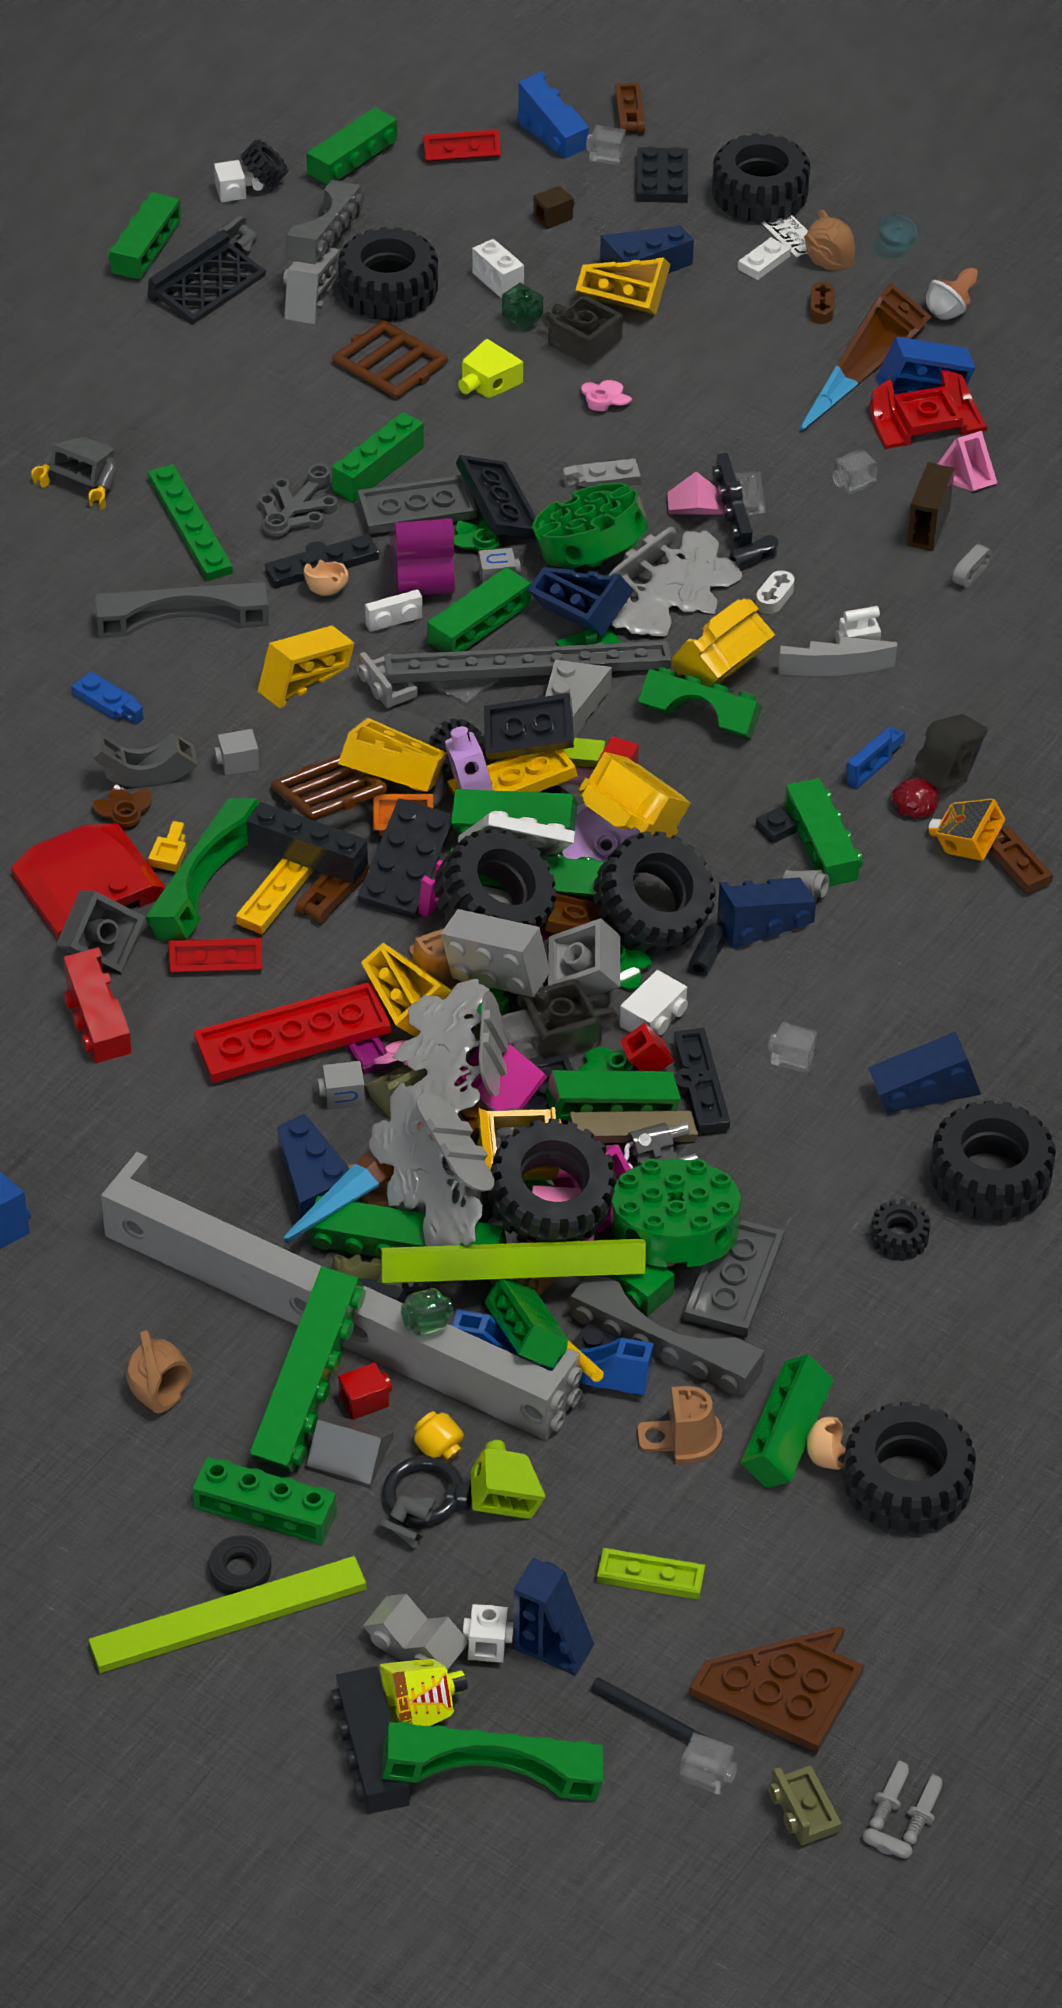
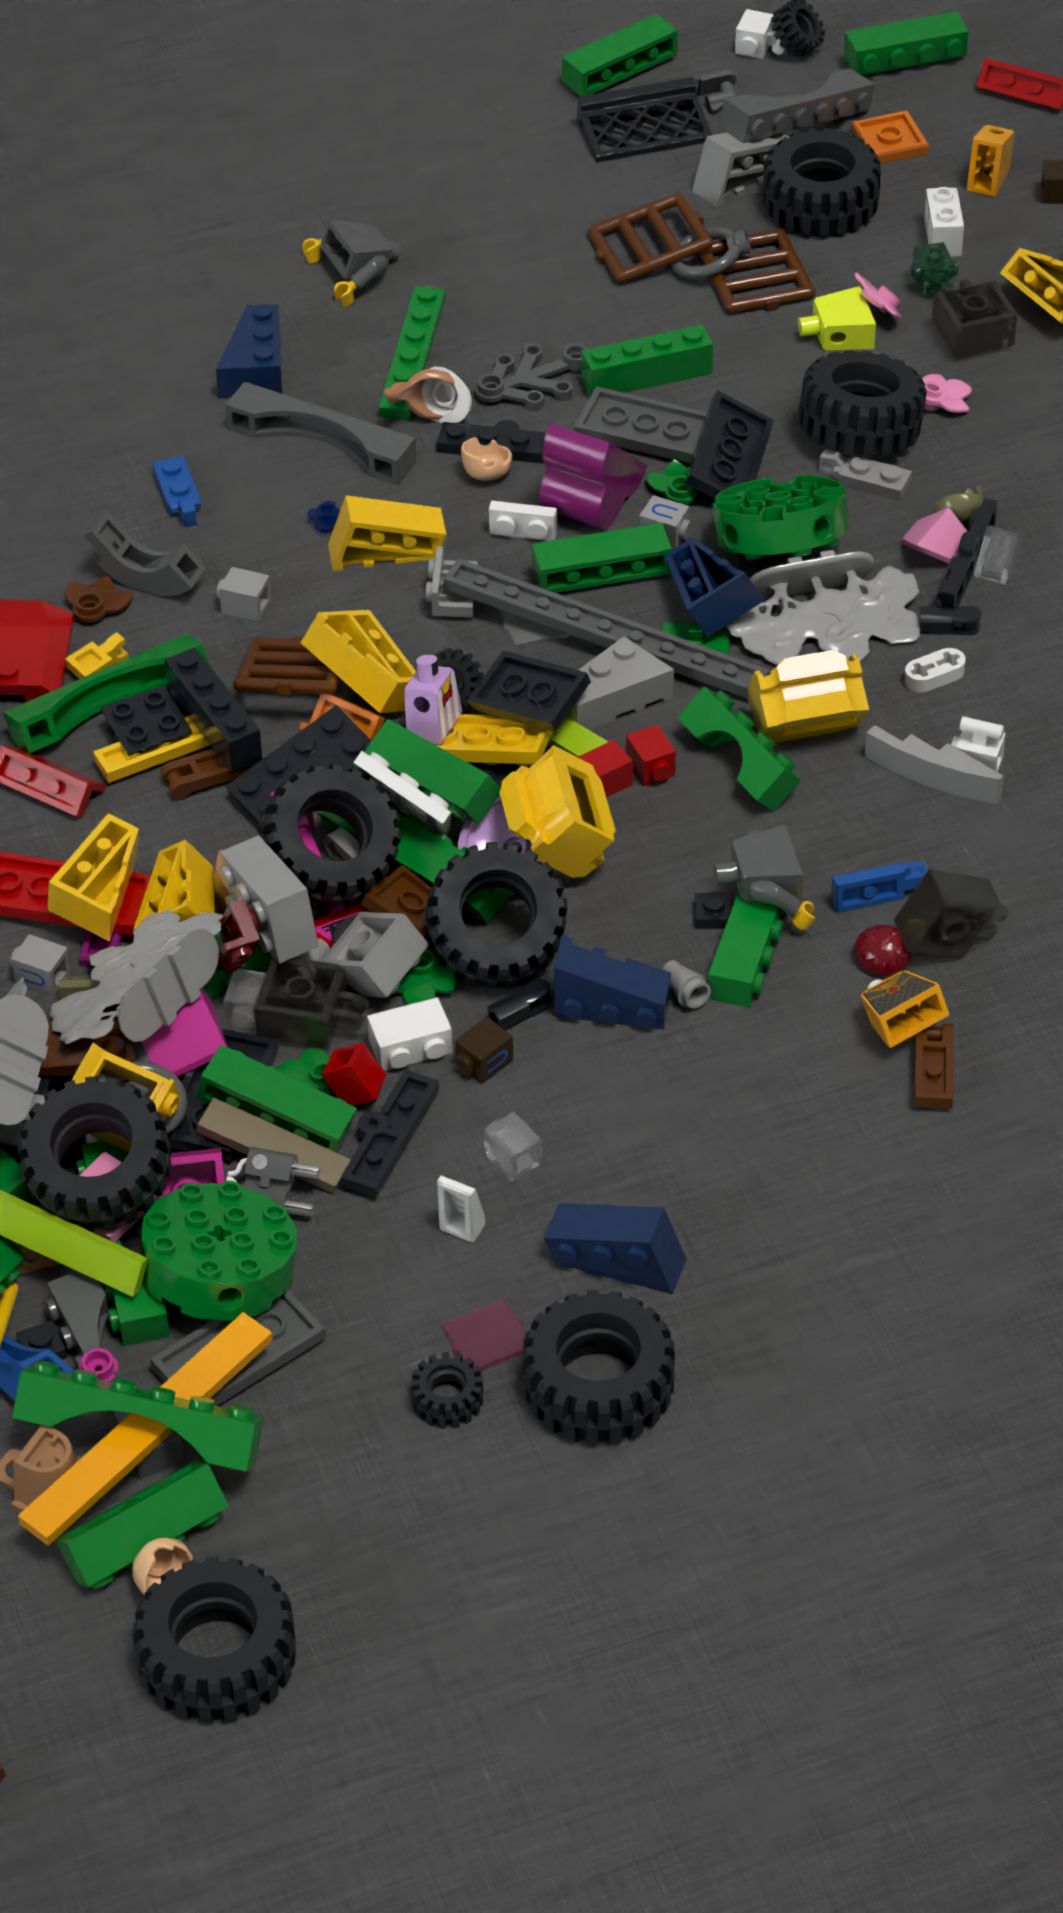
camera: 35 degrees right, 0 degrees up
none -> green arch [12,1361,265,1472]
none -> light orange tile [18,1312,273,1546]
none -> yellow wedge [48,813,139,942]
none -> dark pink plate [79,1348,119,1382]
none -> black hinge [100,685,192,756]
none -> dark red bracket [215,899,260,973]
none -> dark blue wedge [216,304,282,399]
none -> clear blue plate [307,501,340,533]
none -> piece [383,366,472,423]
none -> white slope [437,1175,485,1243]
none -> clear pink piece [442,1299,526,1371]
none -> dark brown brick [455,1017,514,1085]
none -> reddish brown bar [587,192,713,283]
none -> red brick [626,724,676,786]
none -> dark grey piece [671,227,751,279]
none -> dark grey torso [713,825,816,930]
none -> black tyre [798,350,927,458]
none -> orange tile [851,110,929,164]
none -> bright pink plate [855,273,902,319]
none -> olive hair [933,485,984,525]
none -> light orange torso [966,125,1015,197]

